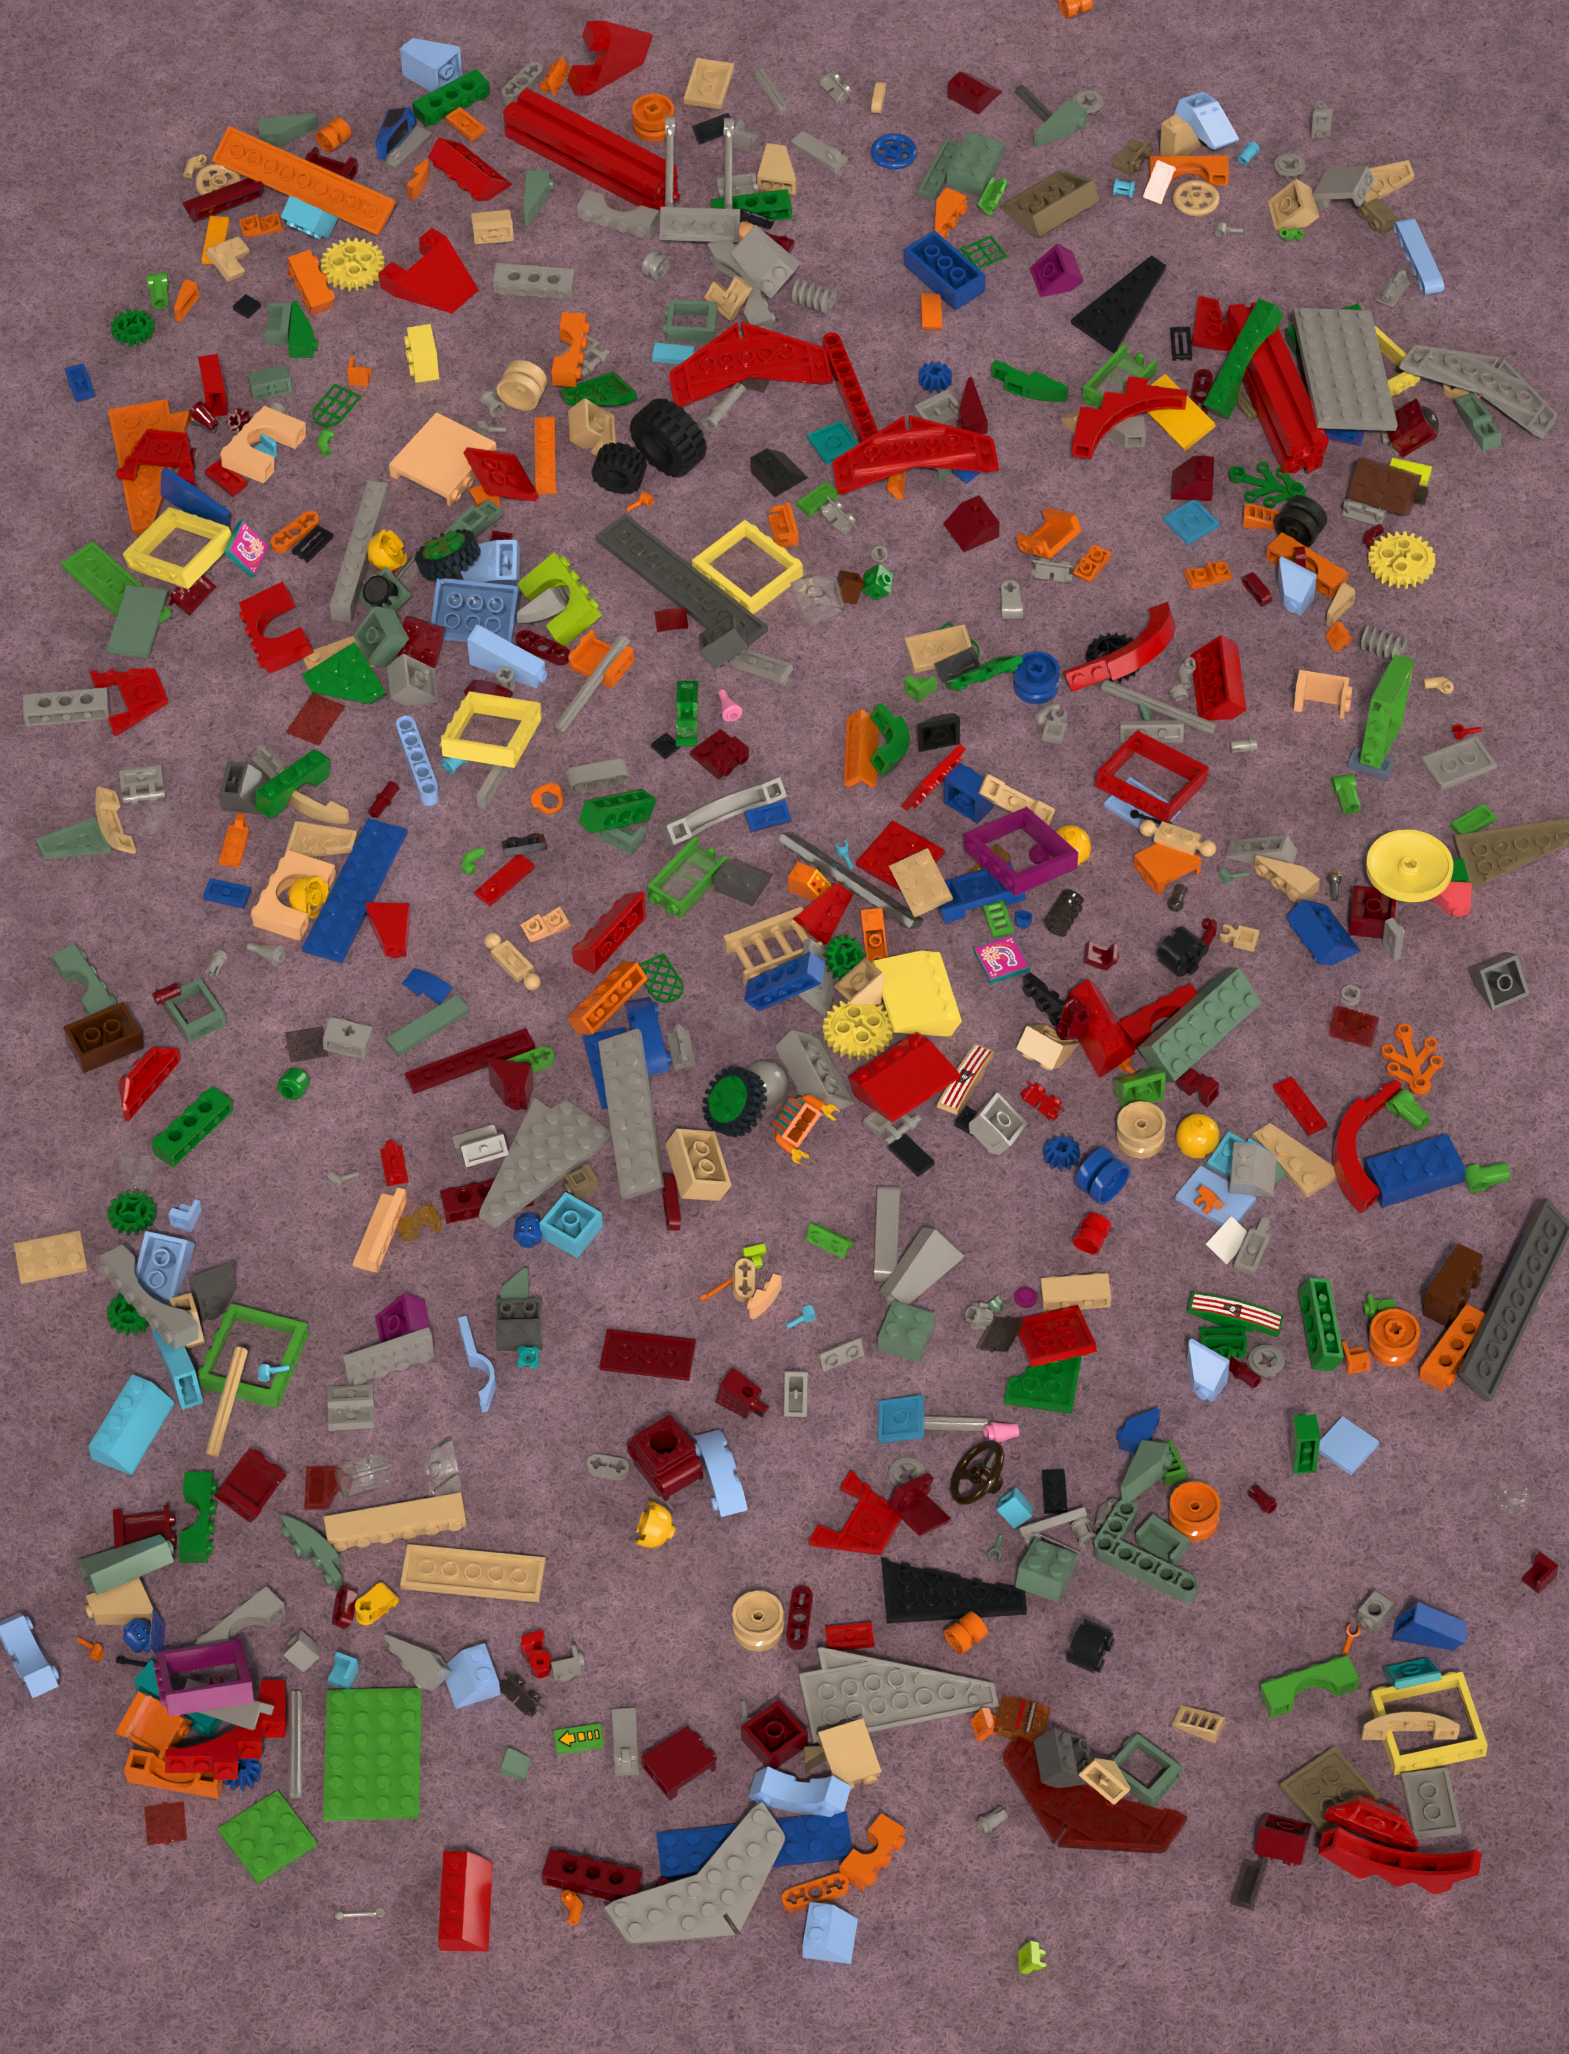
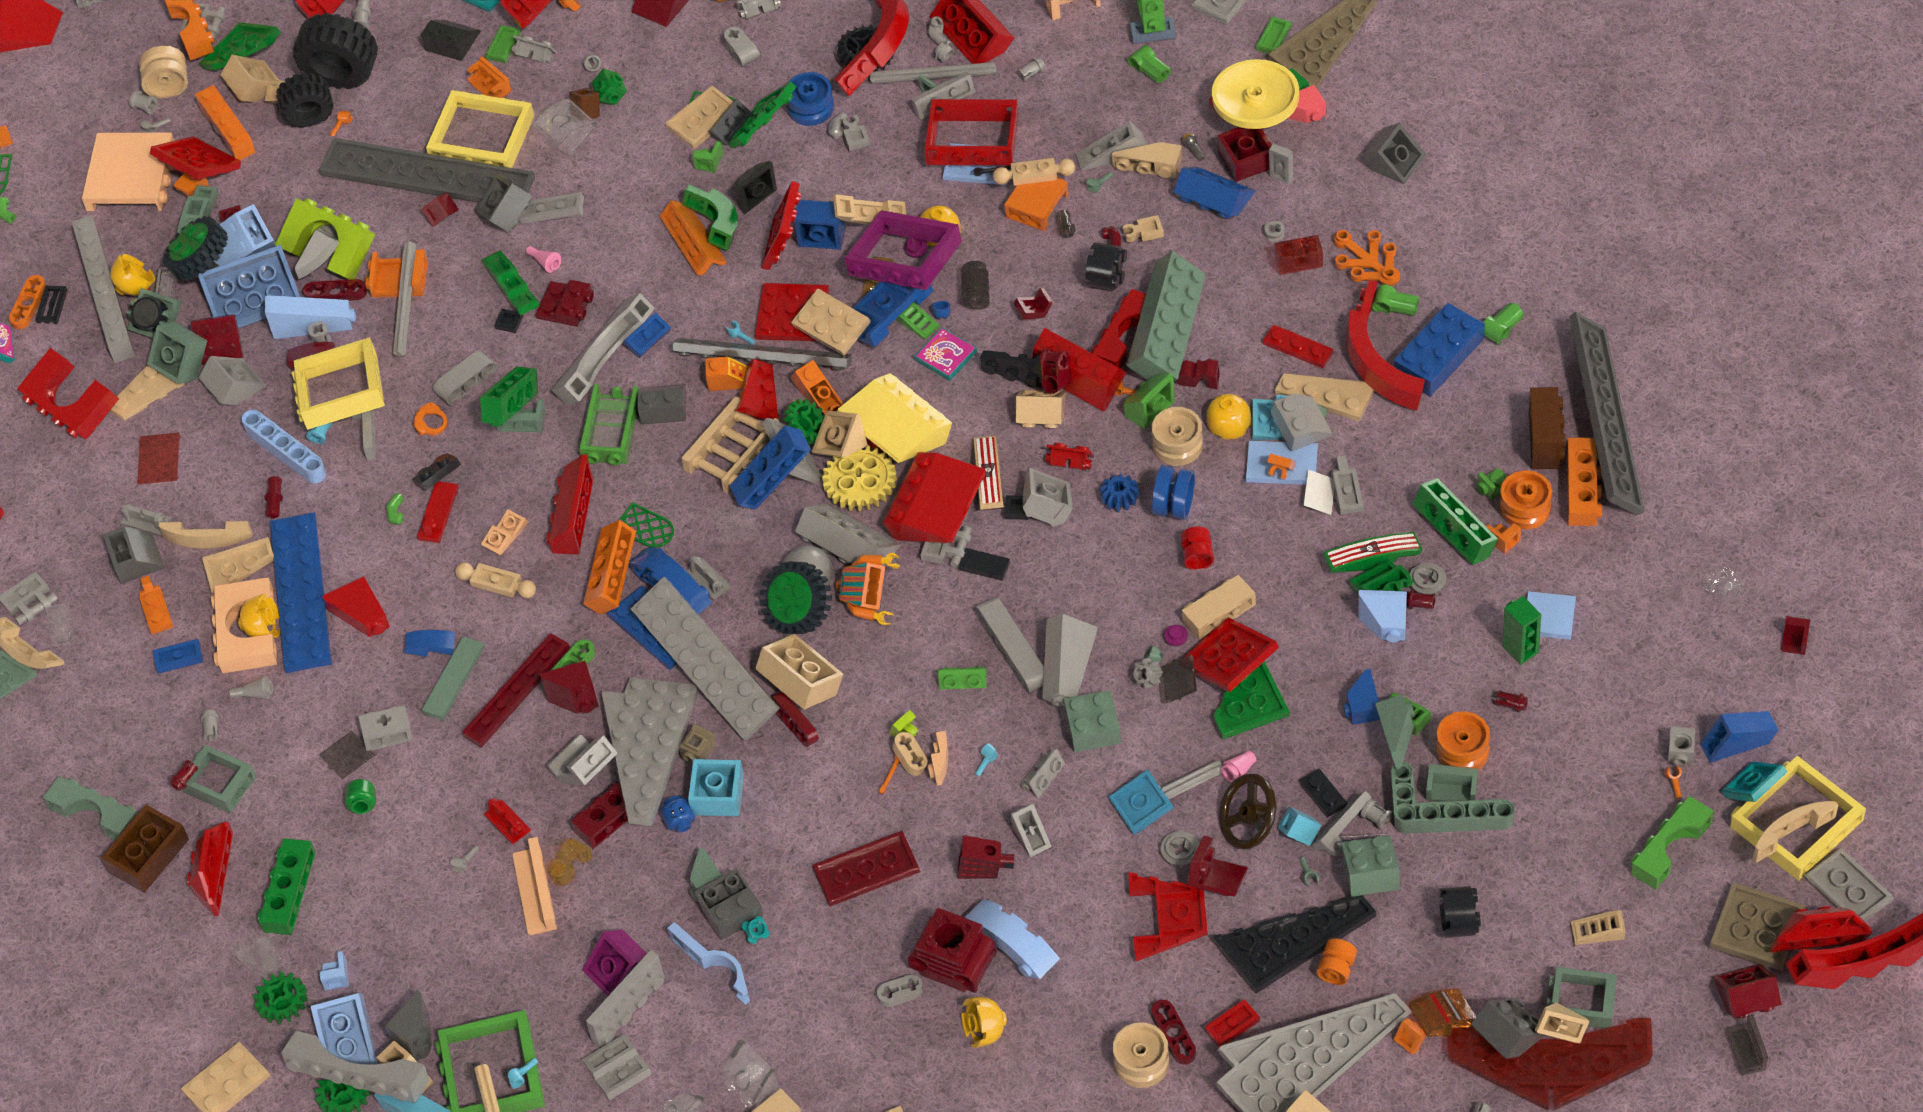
camera: 25 degrees left, 0 degrees up
green arch [255,749,330,819] -> none
green plate [302,642,387,705] -> none
light yellow brick [404,324,439,383] -> none
light grey arm [1095,1498,1118,1529] -> none

